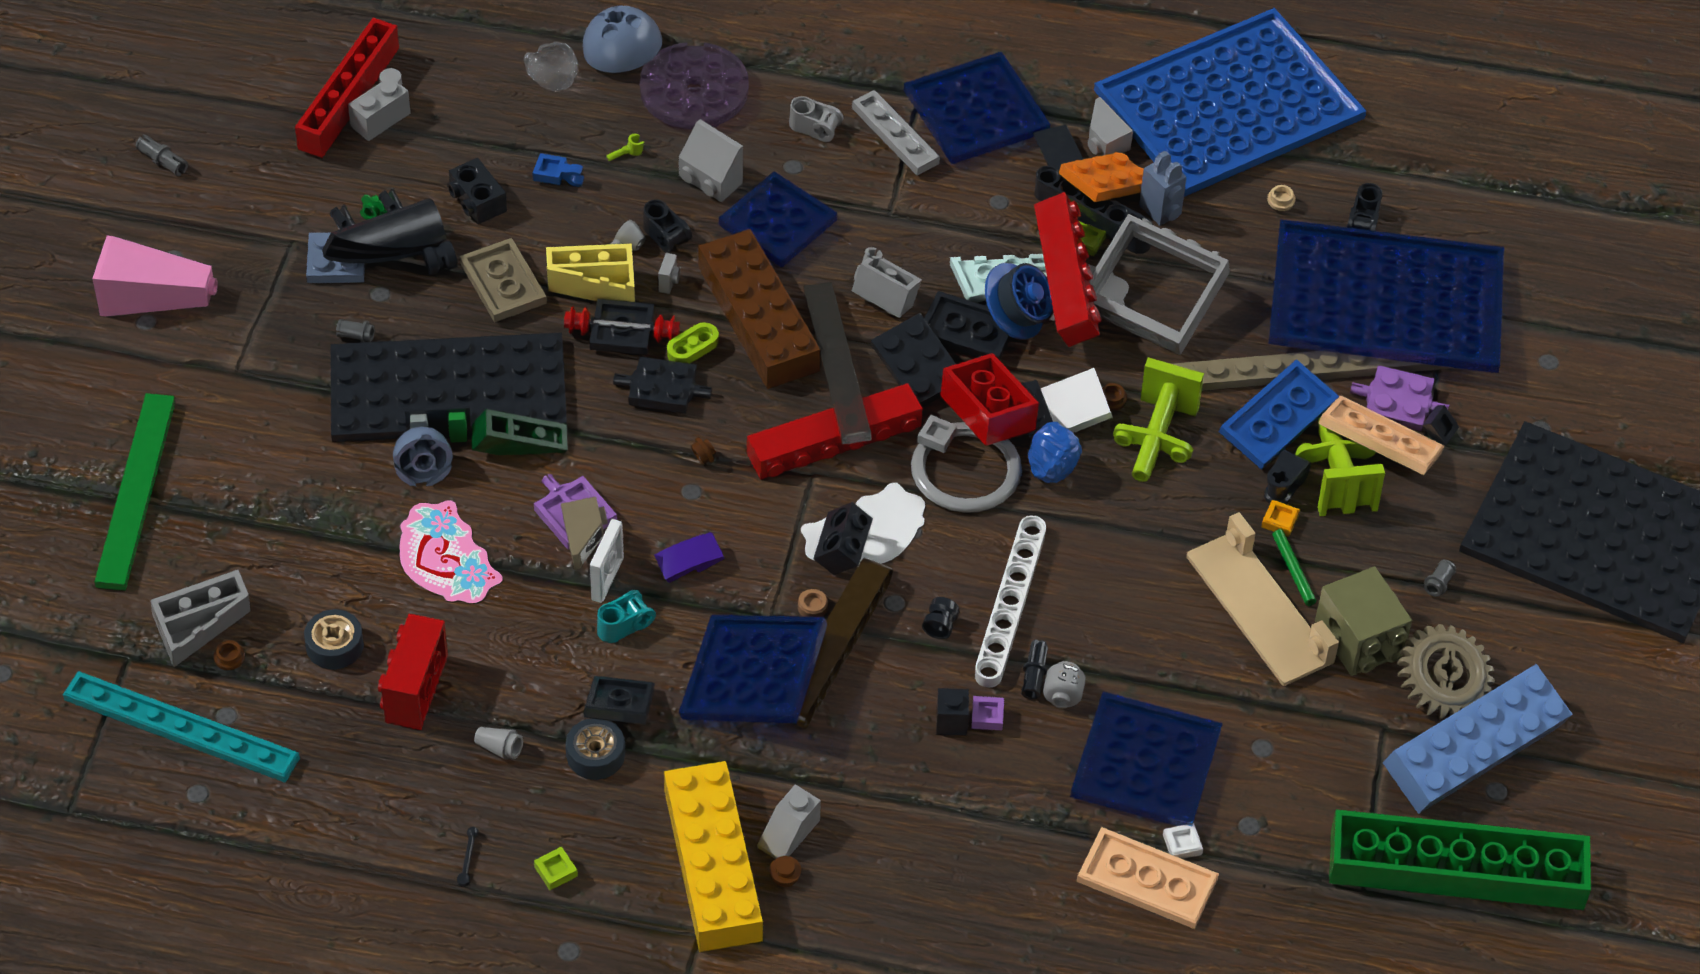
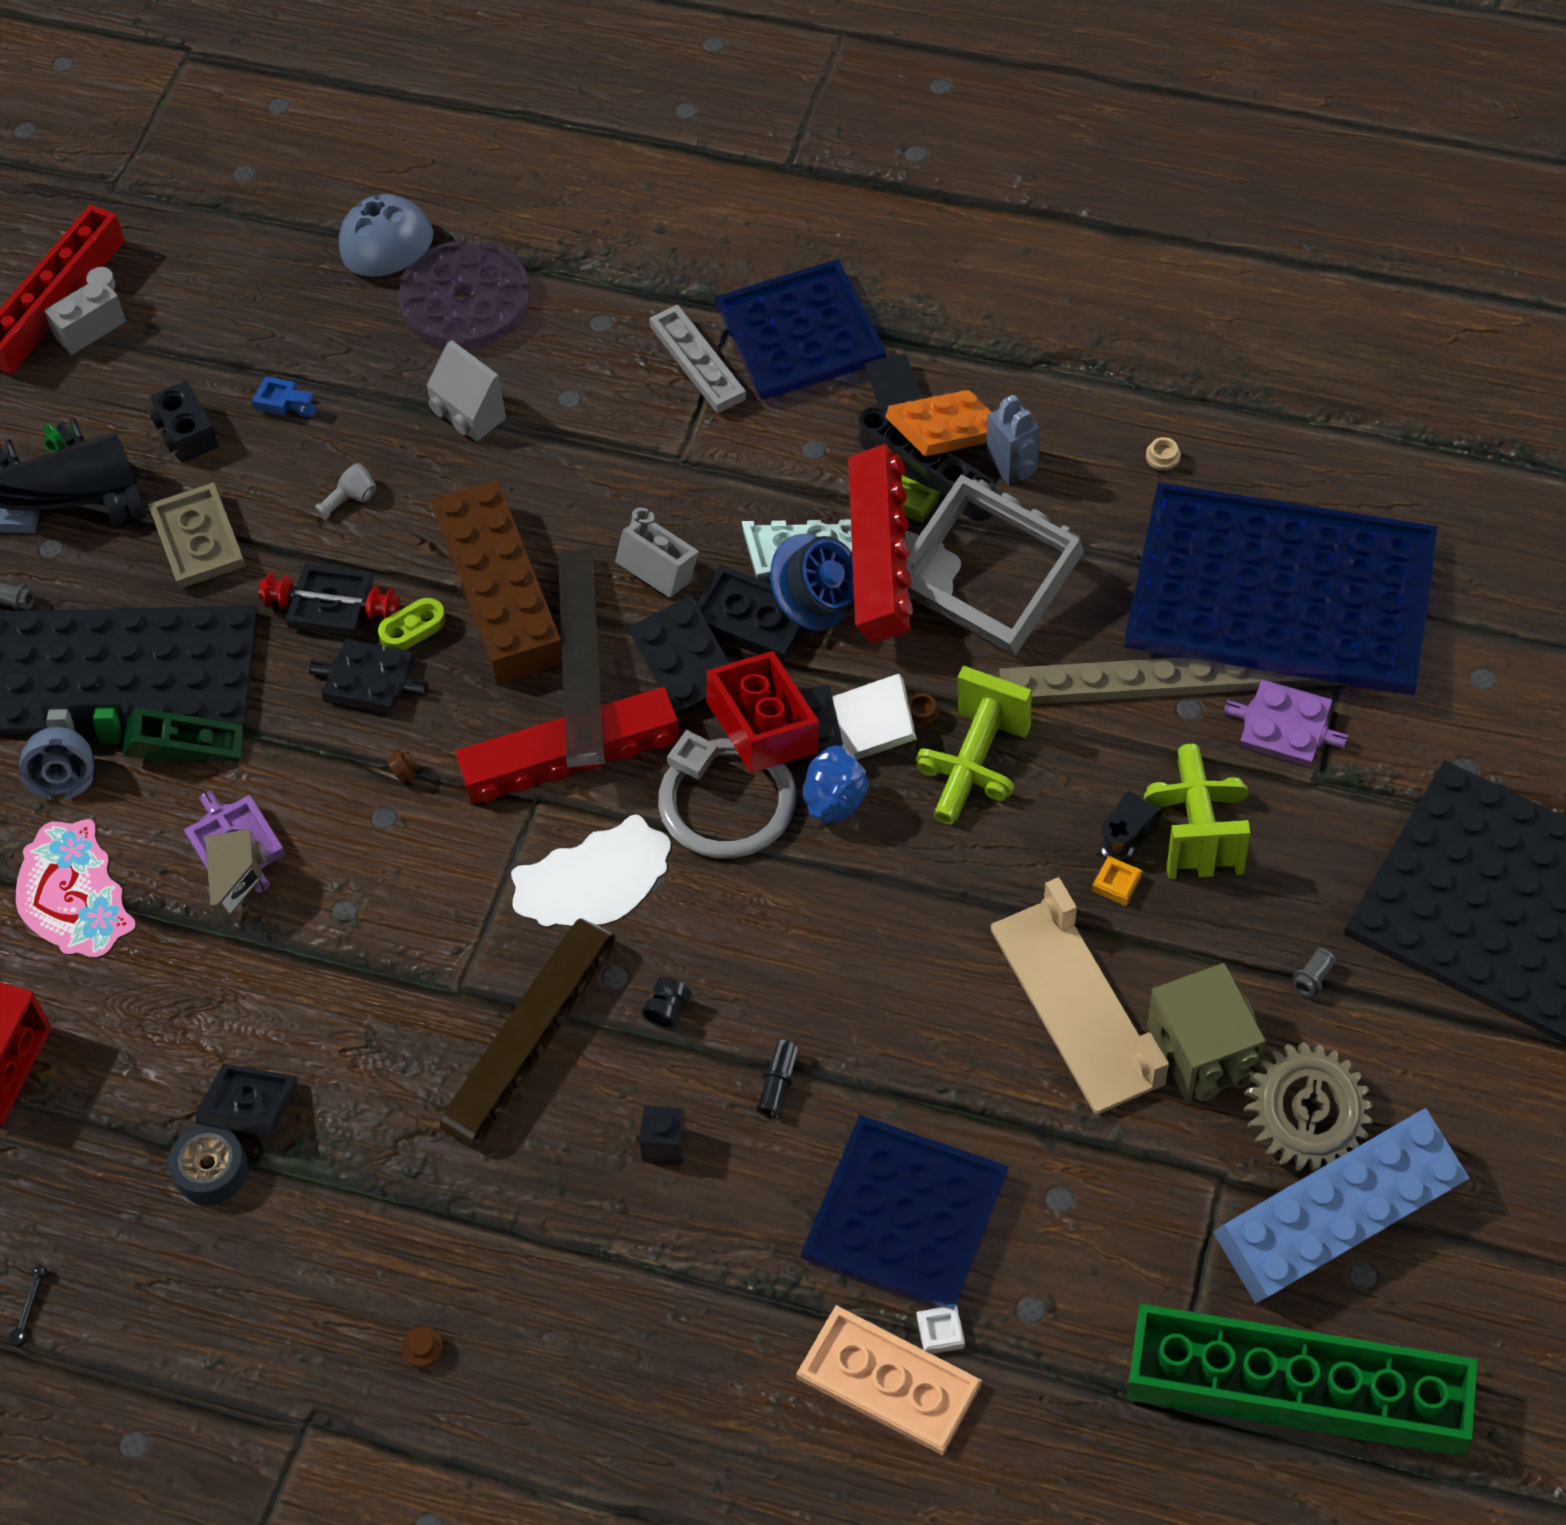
camera: 10 degrees right, 5 degrees up
light grey cone [474,726,523,760] -> none
clear hair [523,41,579,92] -> none
lime plate [534,846,578,890] -> none
light yellow wedge [546,243,635,302] -> none
white tile [590,519,624,603] -> none
teal piece [597,590,656,643] -> none
lime hand [606,134,644,161] -> none
black piece [643,199,692,253] -> none
dark purple slope [654,532,725,583] -> none
light grey plate [658,253,681,294] -> none
yellow brick [664,761,763,952] -> none
clear blue plate [679,615,827,723] -> none
clear blue plate [719,171,837,267] -> none
light grey slope [757,784,821,859] -> none
light grey piece [789,96,844,142] -> none
medium nougat tile [798,589,828,620] -> none
black brick [813,502,873,575] -> none
medium lavender plate [971,696,1004,730] -> none
white beam [975,515,1046,688] -> none
light grey head [1043,661,1086,709] -> none
light grey slope [1088,97,1133,156] -> none
blue plate [1094,8,1366,197] -> none
blue plate [1219,359,1339,470] -> none
green piece [1272,529,1317,606] -> none
light nougat tile [1318,396,1444,475] -> none
black piece [1346,183,1382,237] -> none
black plate [1423,405,1459,446] -> none

